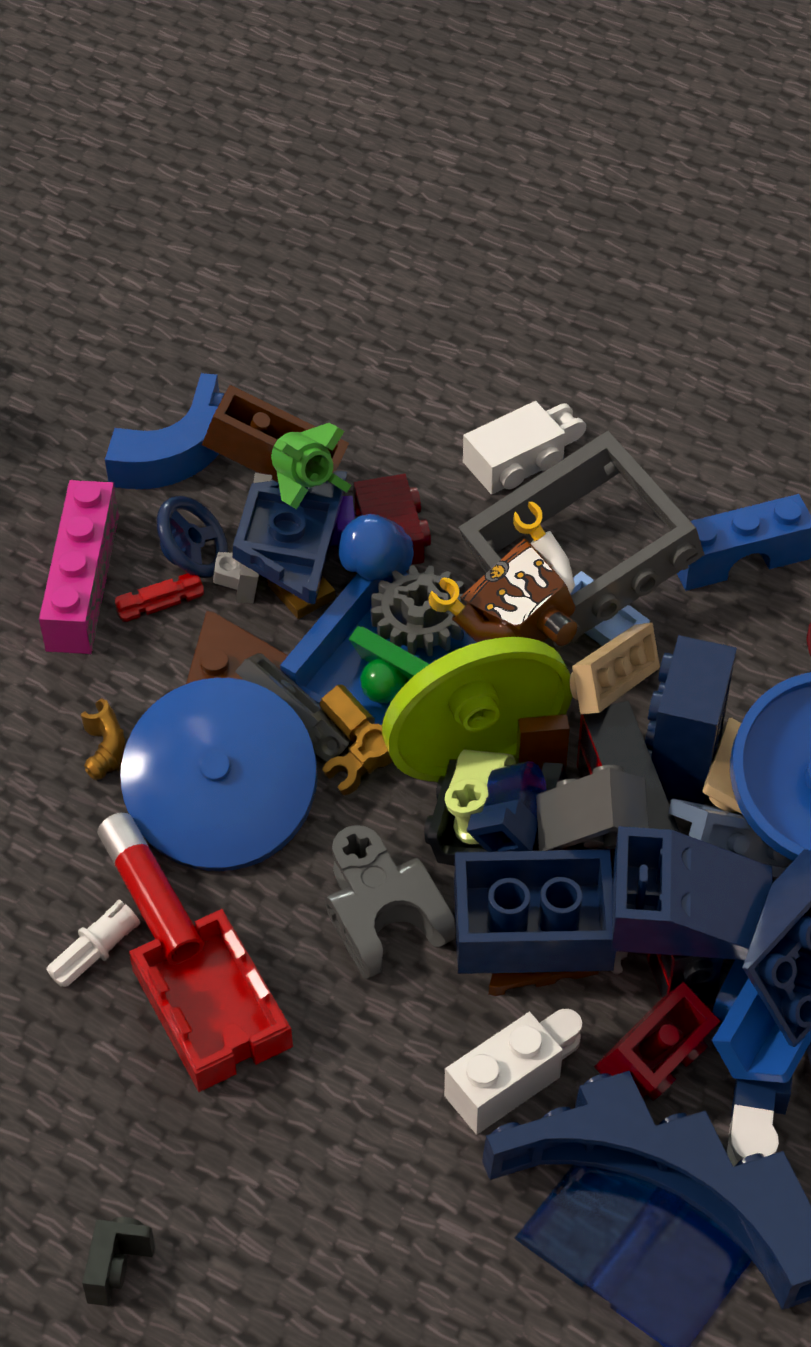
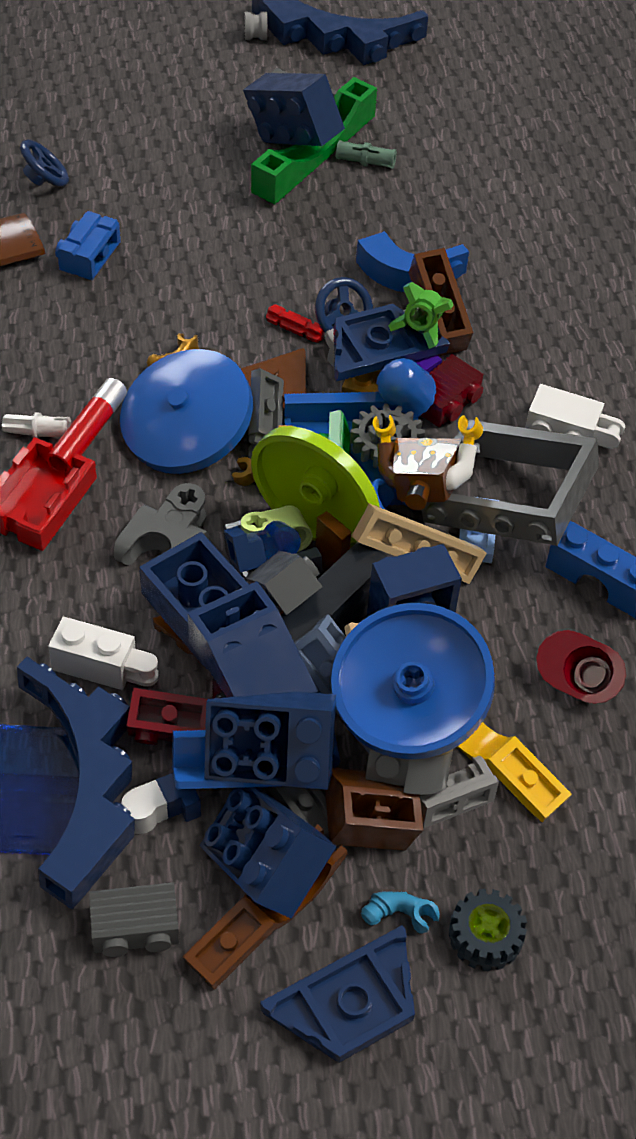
camera: 50 degrees right, 0 degrees up
dark pink brick [39,480,119,654] -> none

